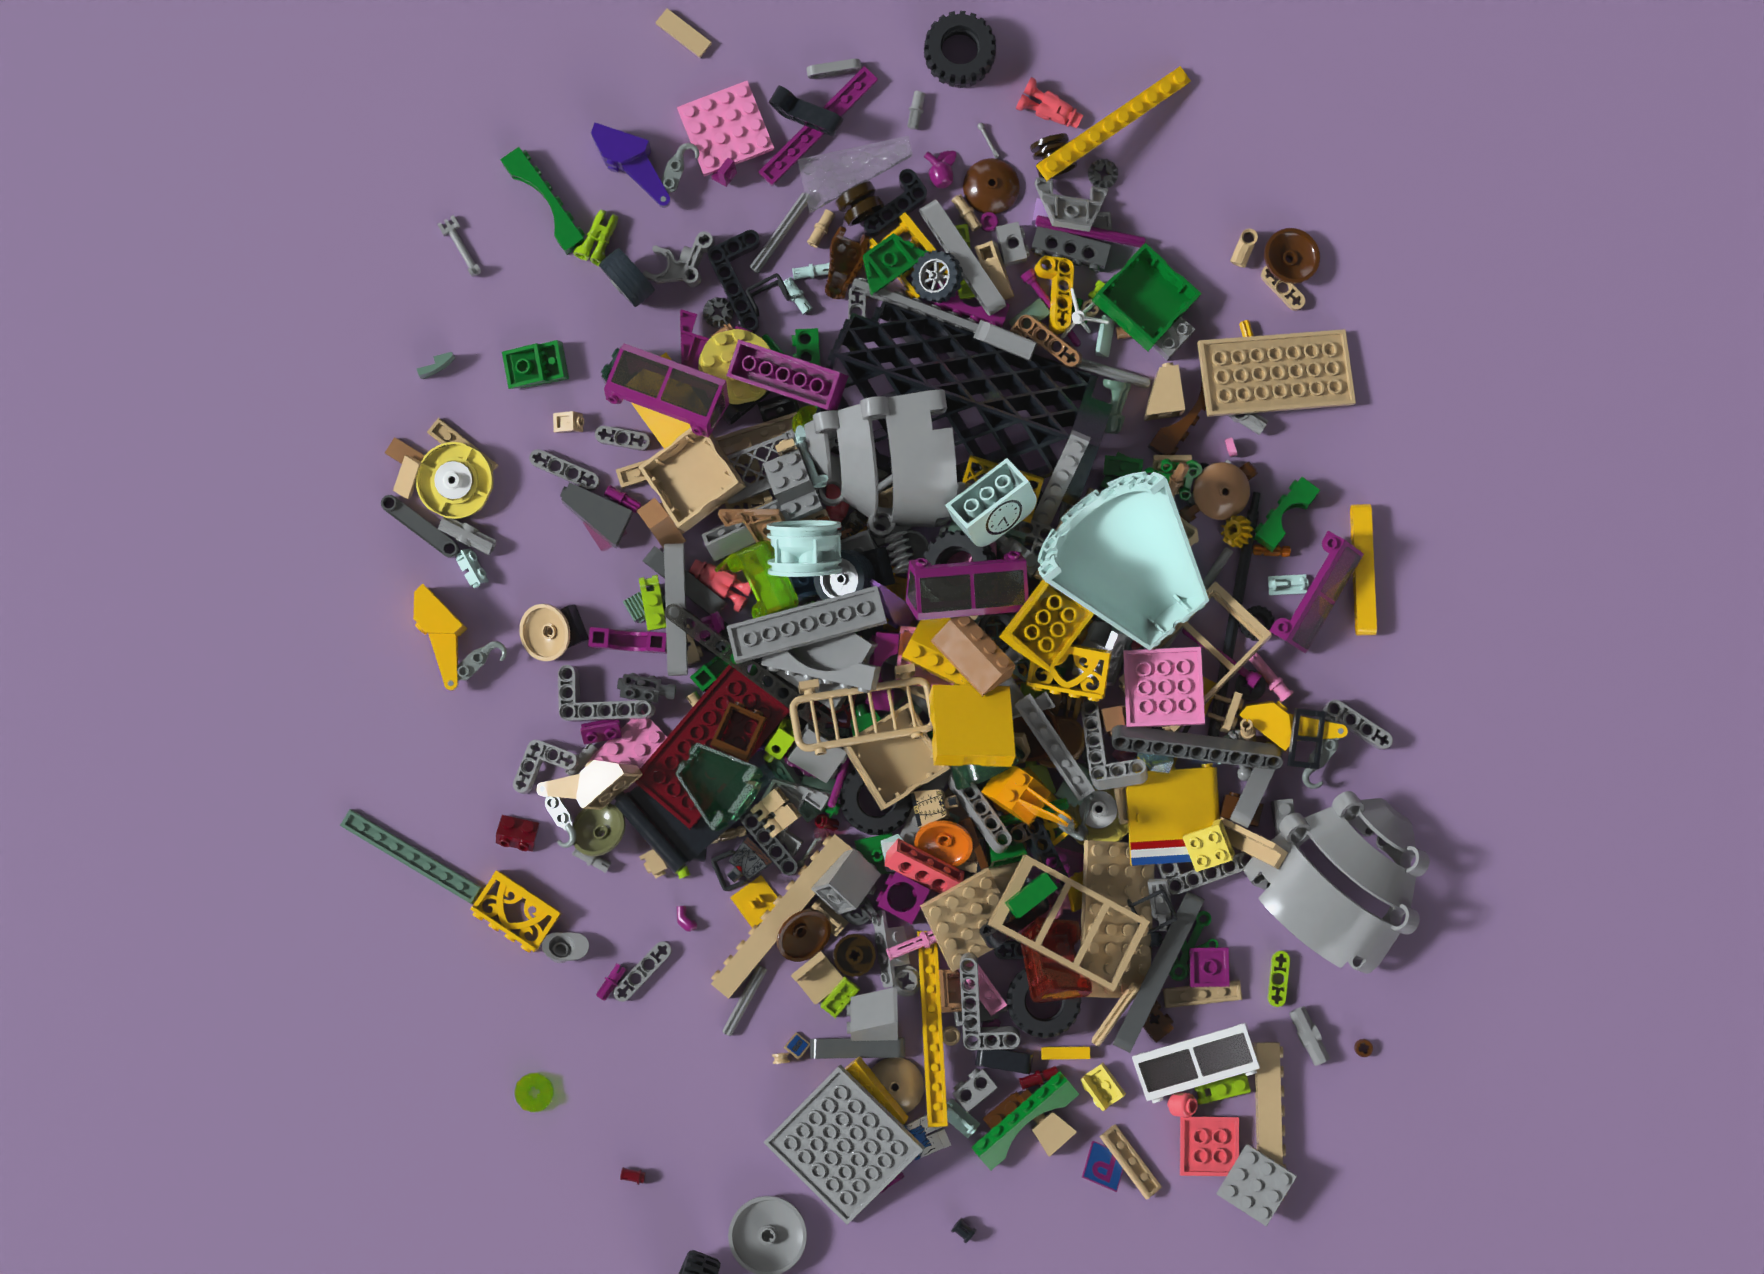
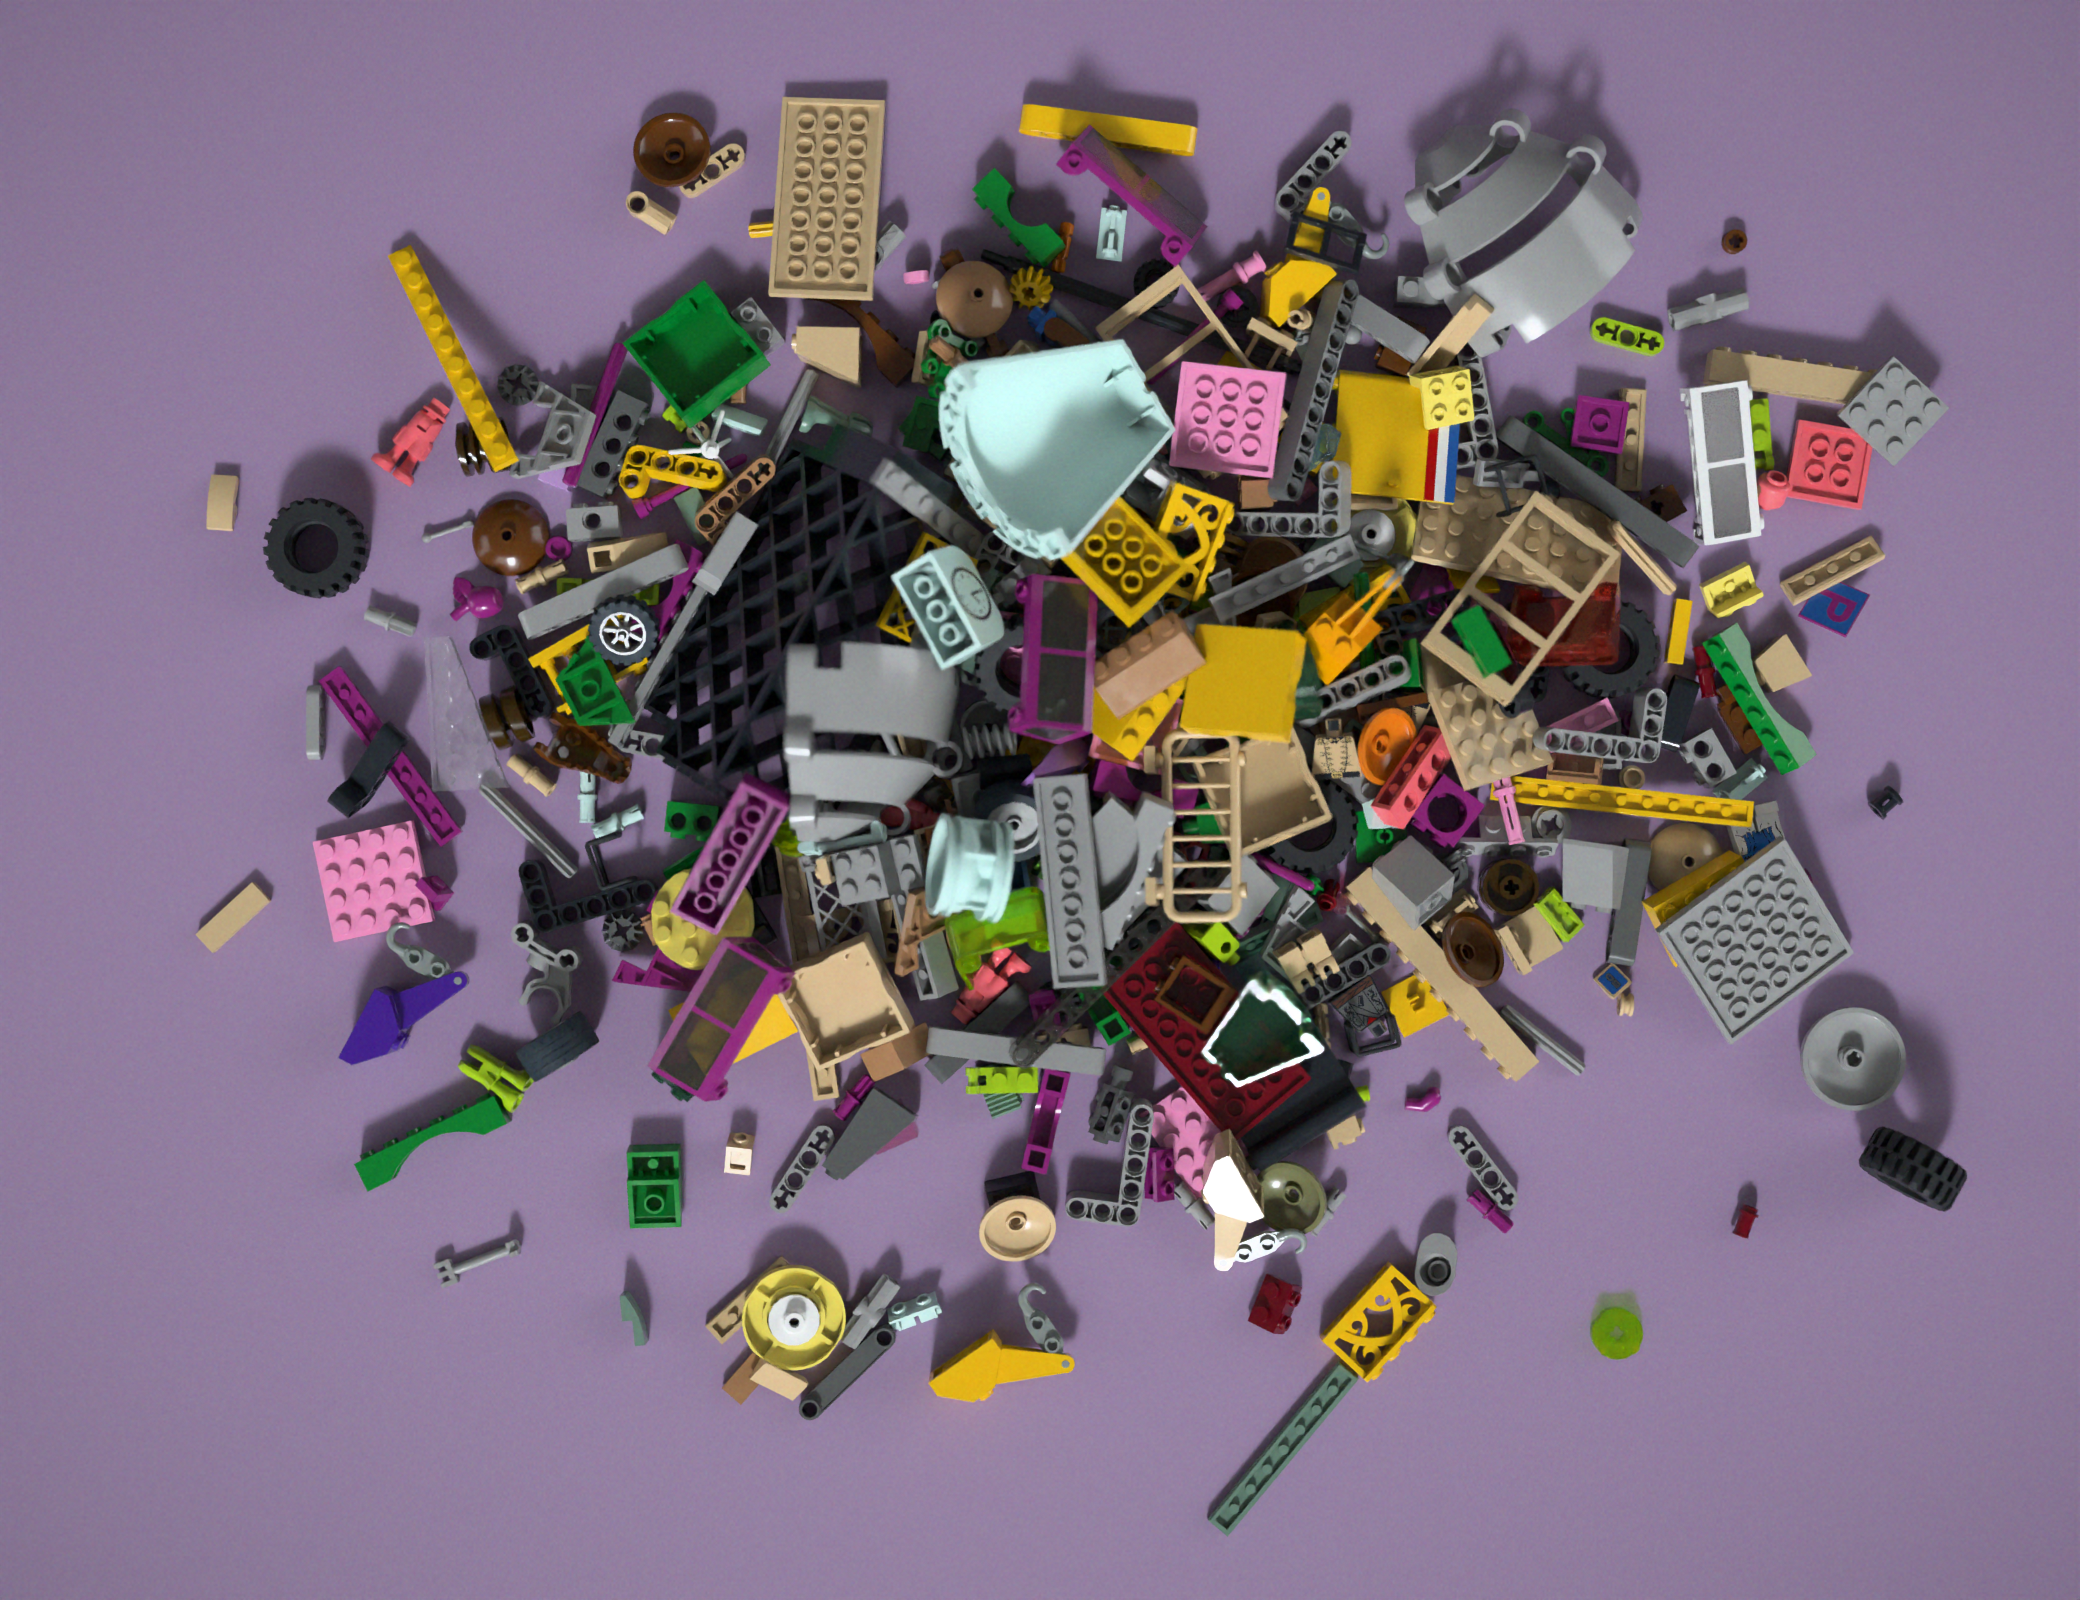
camera: 80 degrees left, 5 degrees up
light grey beam [513,740,580,794] -> none
light grey beam [595,426,650,451] -> none
none -> hips [1027,306,1091,349]

